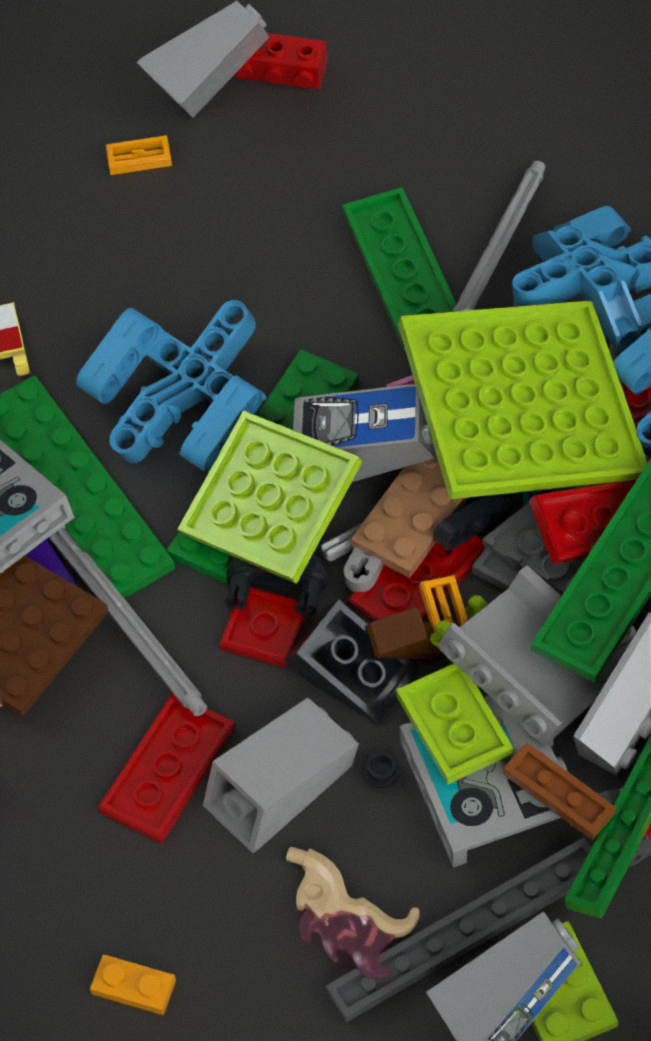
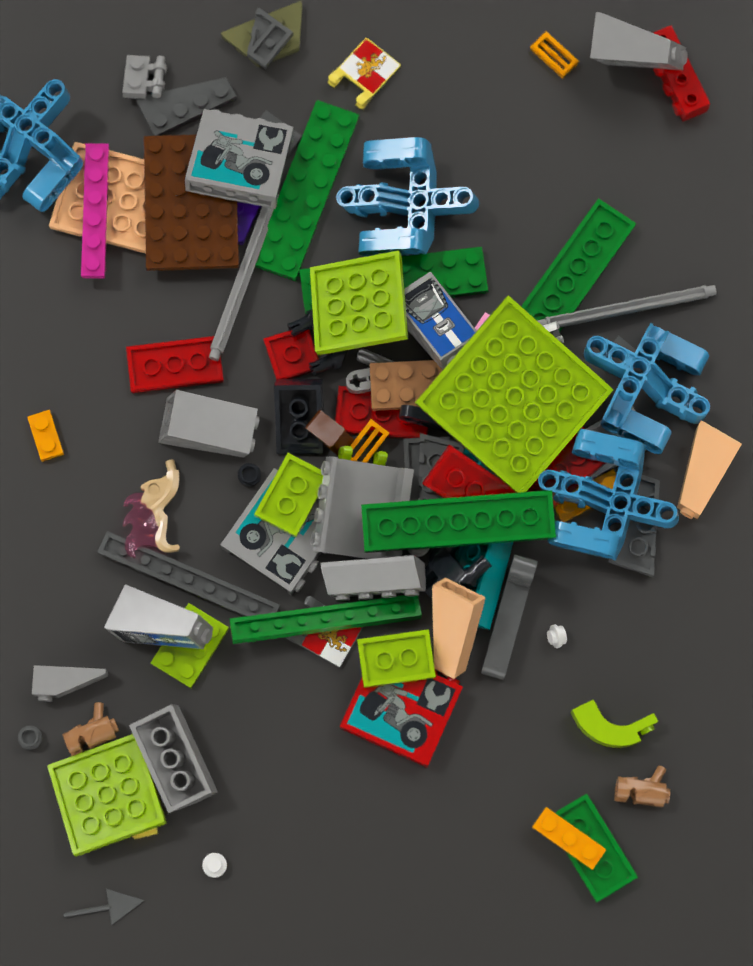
camera: 50 degrees right, 20 degrees up
dark orange plate [503,742,616,840] -> none

